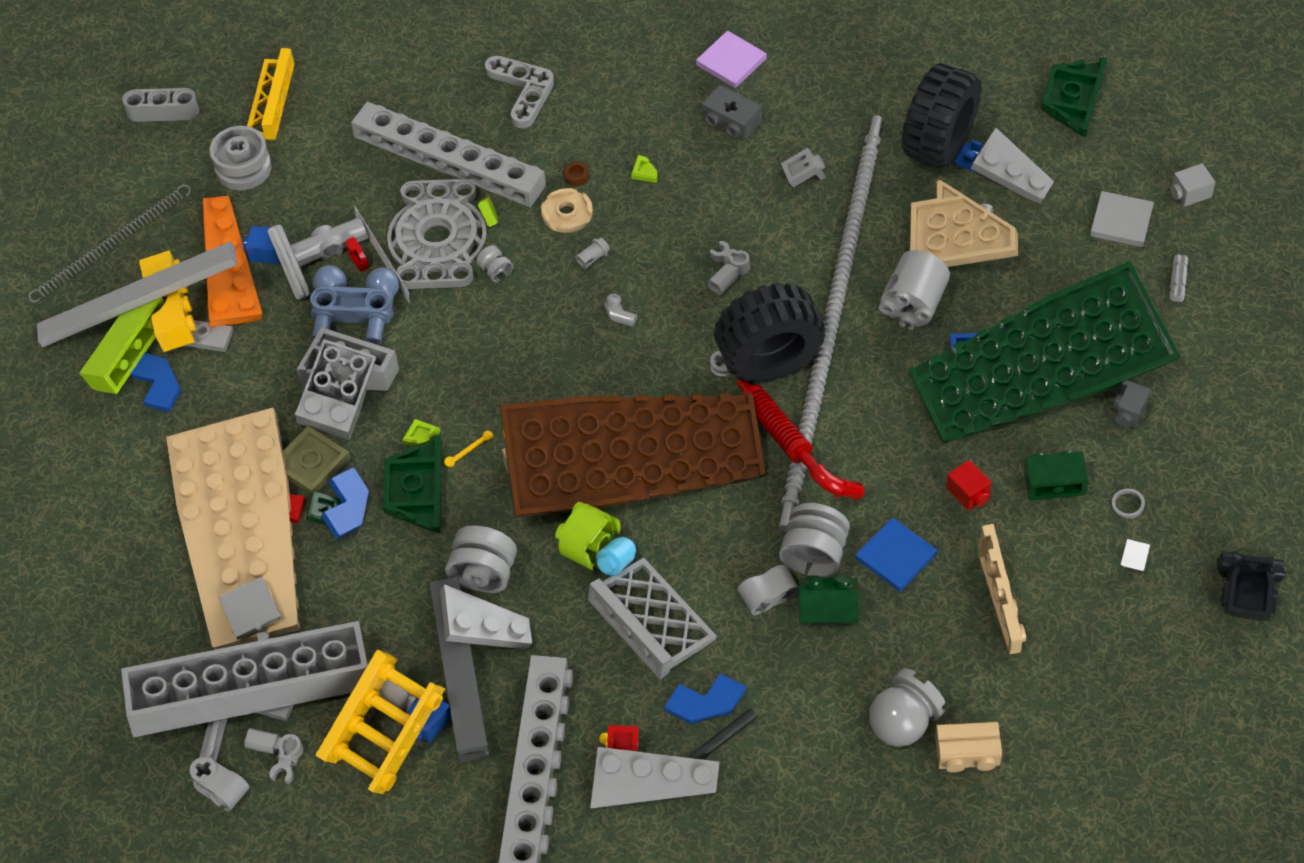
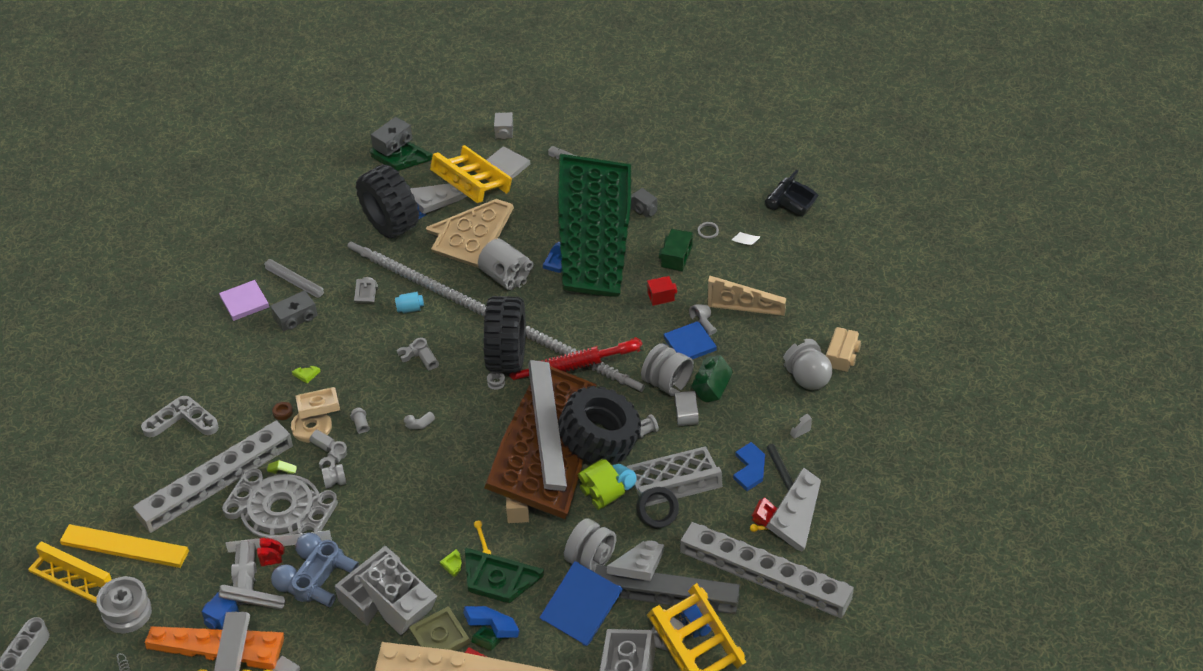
camera: 70 degrees left, 10 degrees down
none -> yellow tile [60,524,189,568]
none -> red tile [260,538,285,555]
none -> light grey axle [264,259,324,298]
none -> tan tile [296,387,340,419]
none -> light grey bar [309,429,347,470]
none -> dark grey brick [371,117,413,157]
none -> medium azure brick [395,292,424,314]
none -> yellow fence [430,145,512,203]
none -> light grey tile [528,360,567,491]
none -> blue piece [539,561,623,646]
none -> black tyre [558,386,641,464]
none -> black tyre [636,487,679,528]
none -> light grey bush [638,414,659,439]
none -> light grey bar [689,304,717,336]
none -> light grey tile [790,414,812,439]

